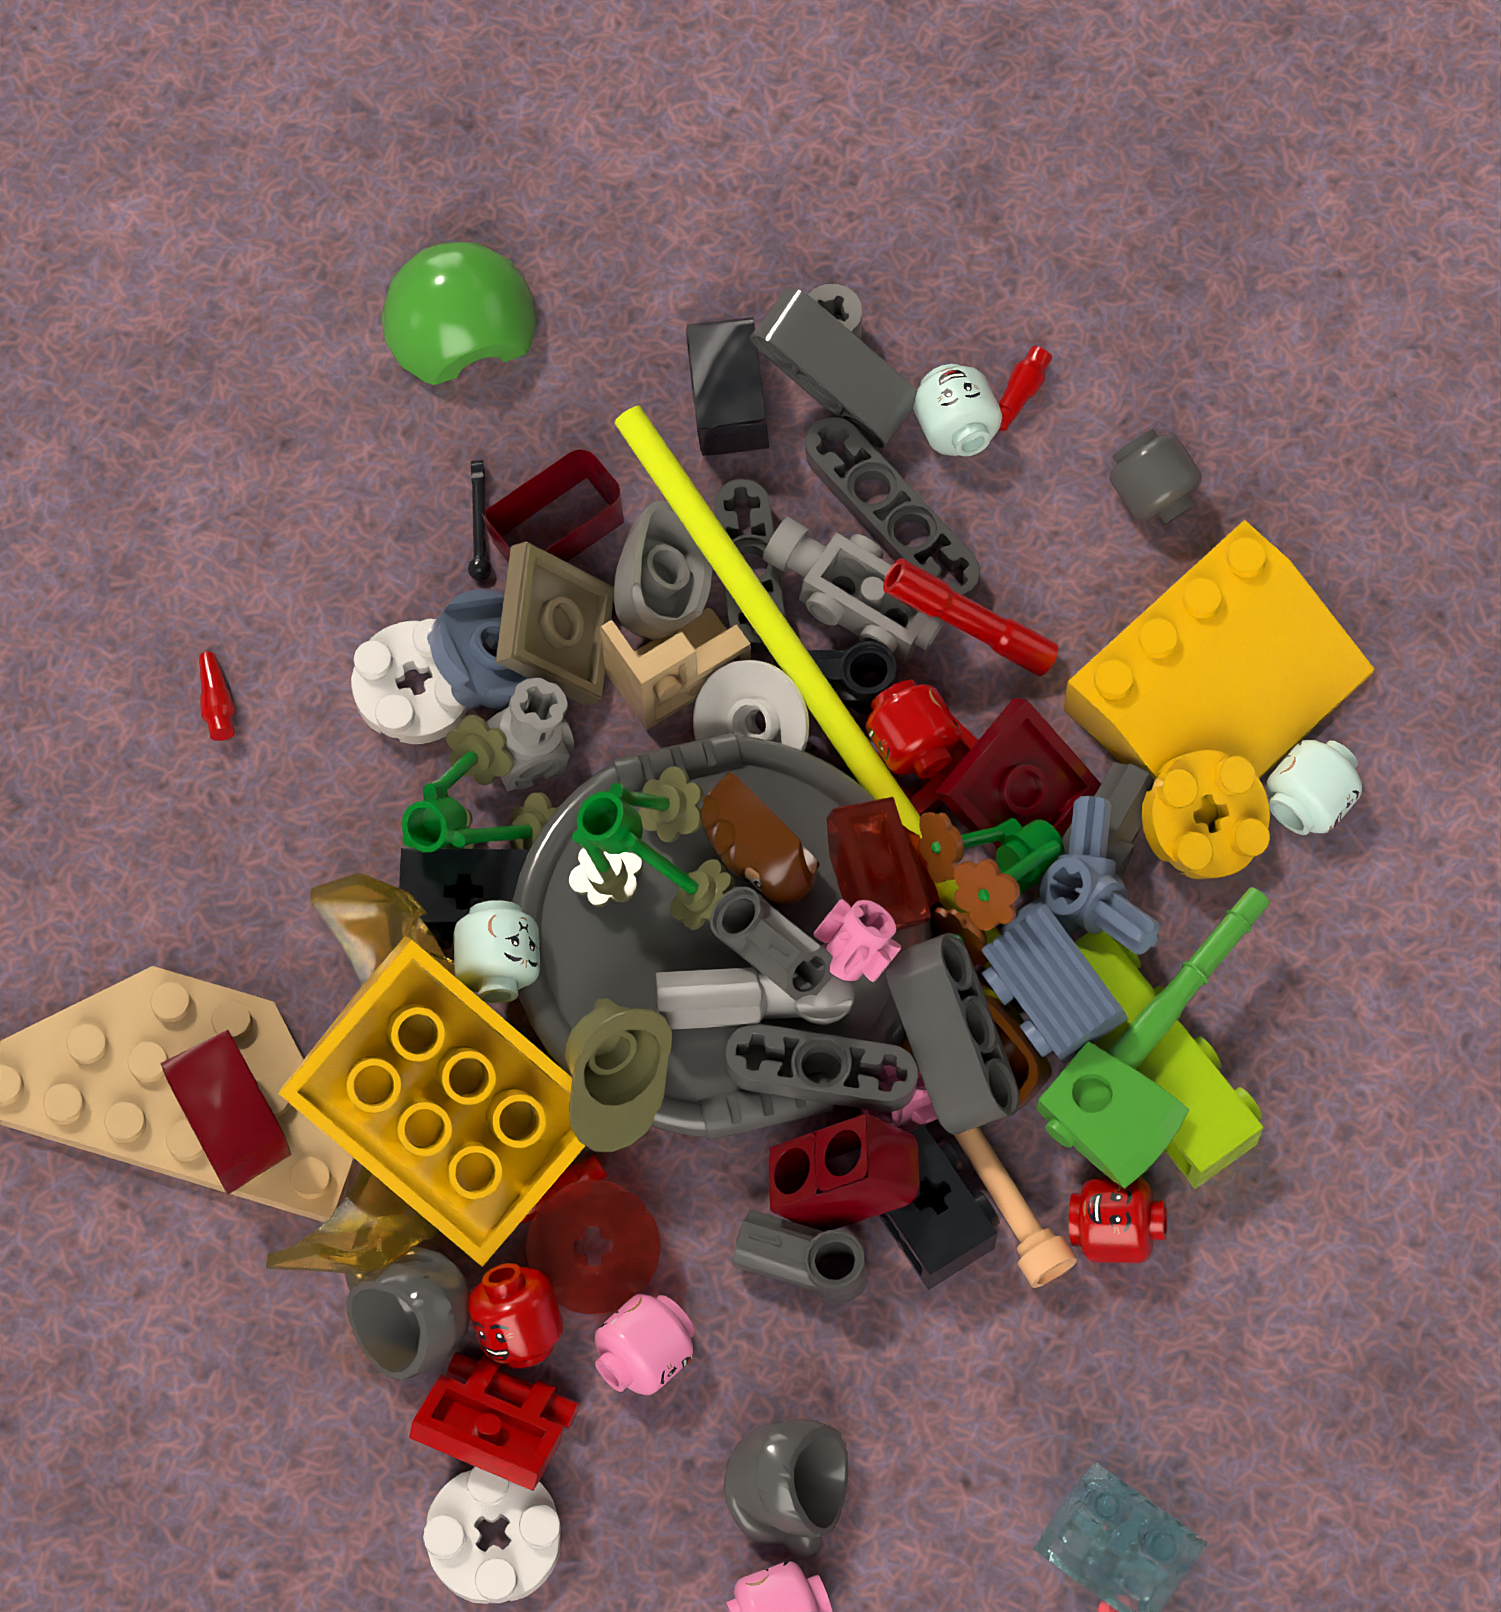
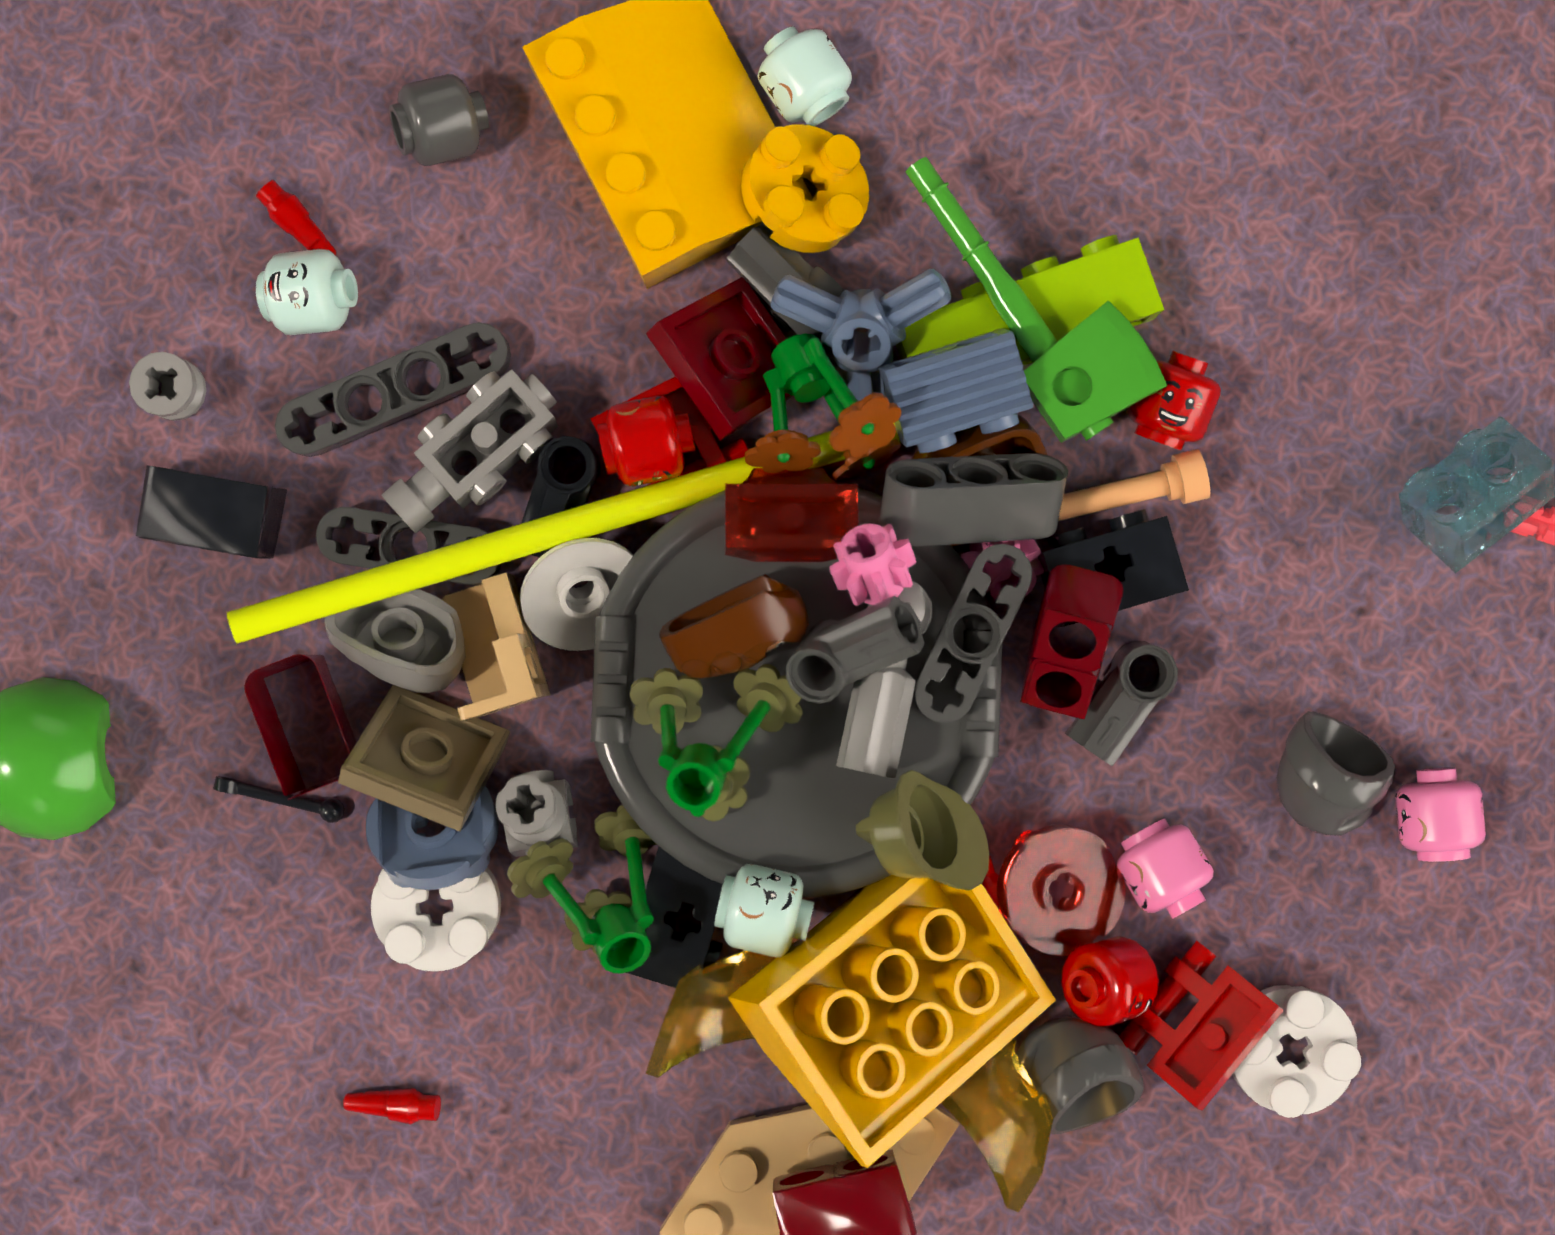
camera: 70 degrees left, 20 degrees up
dark grey beam [750,287,917,448] -> none
red piece [883,558,1058,677] -> none

